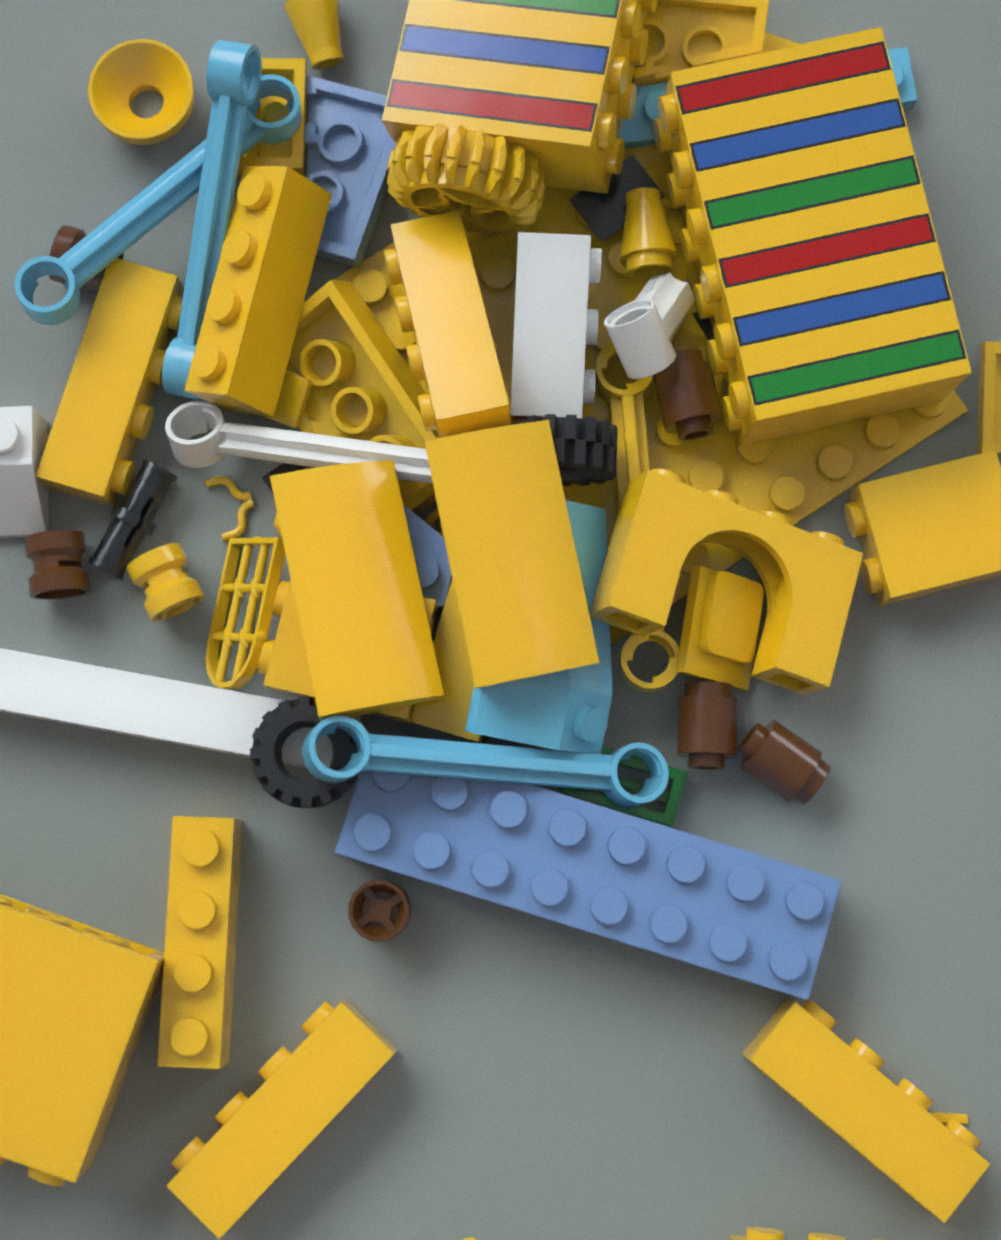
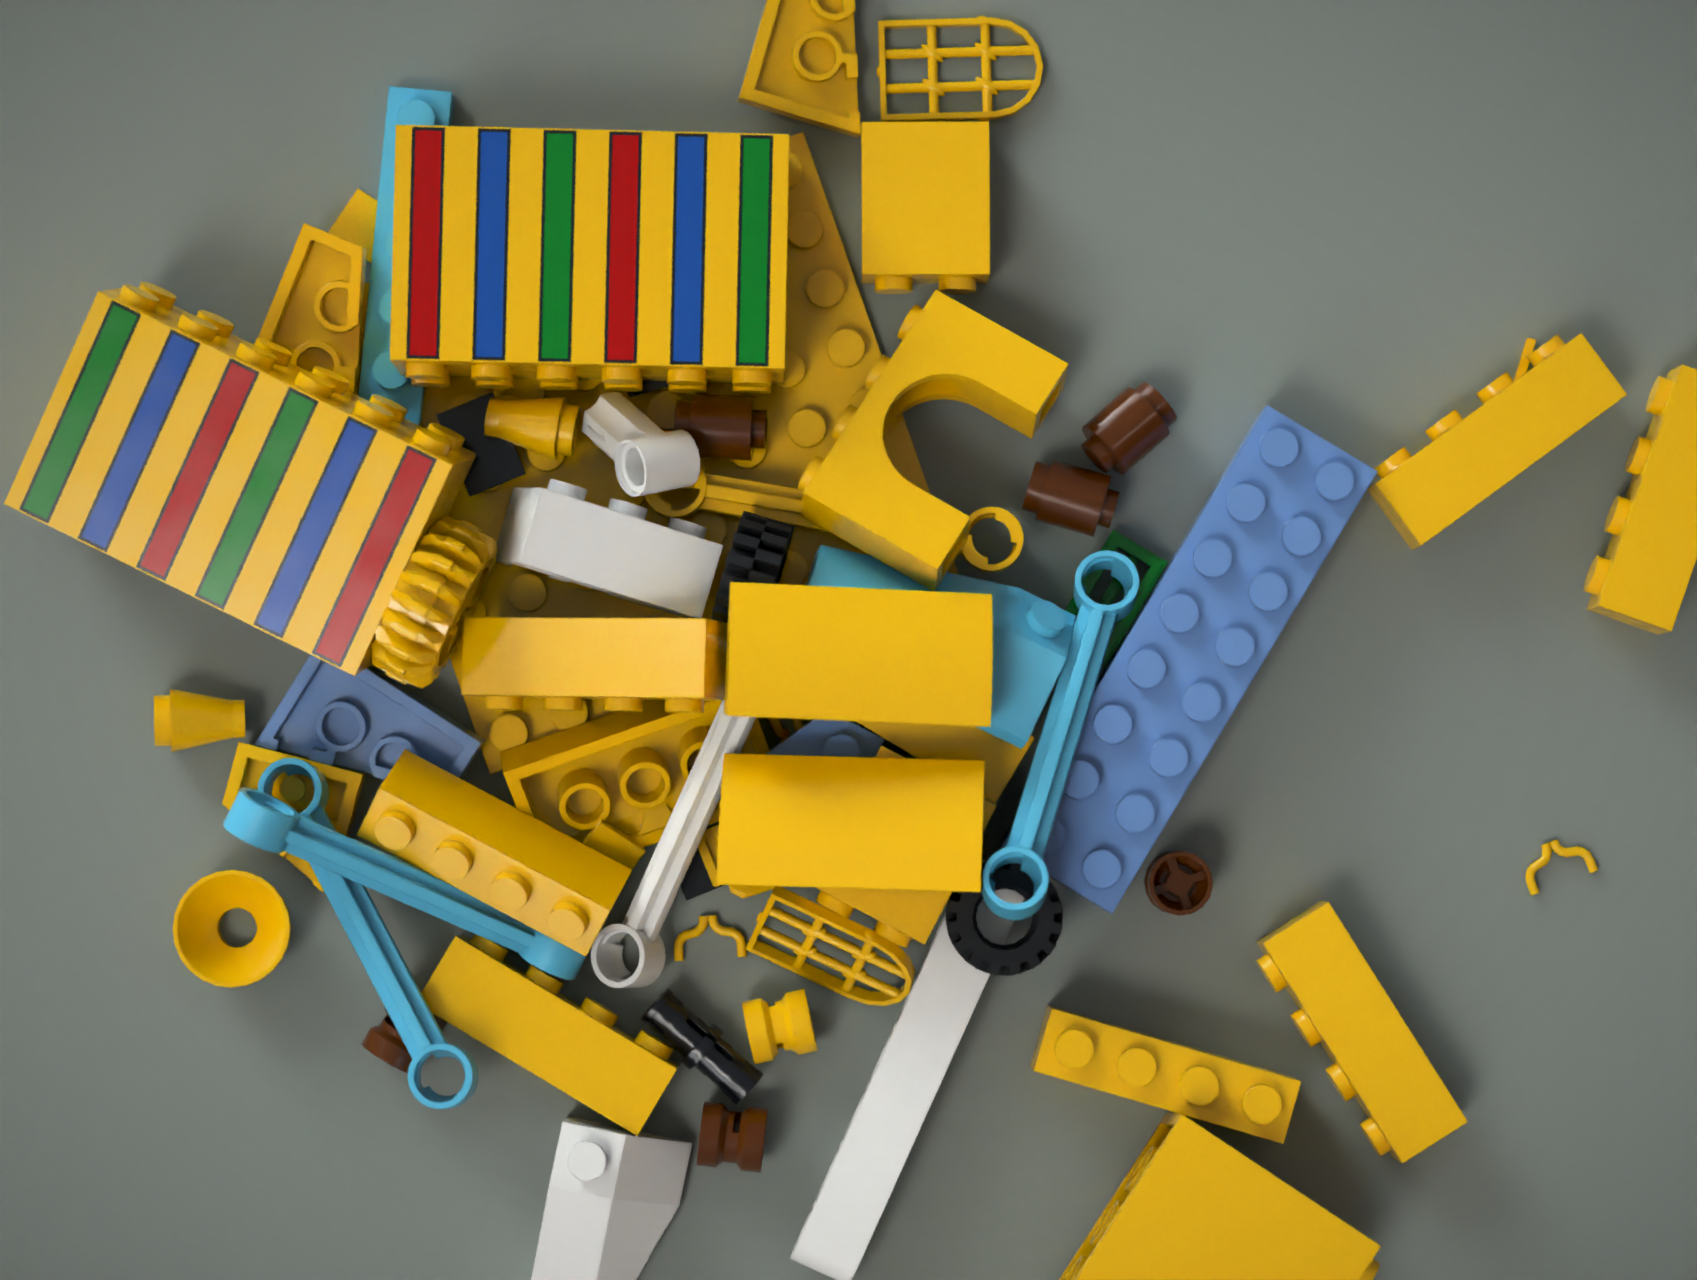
camera: 75 degrees left, 5 degrees up
yellow piece [676,566,764,691] -> none

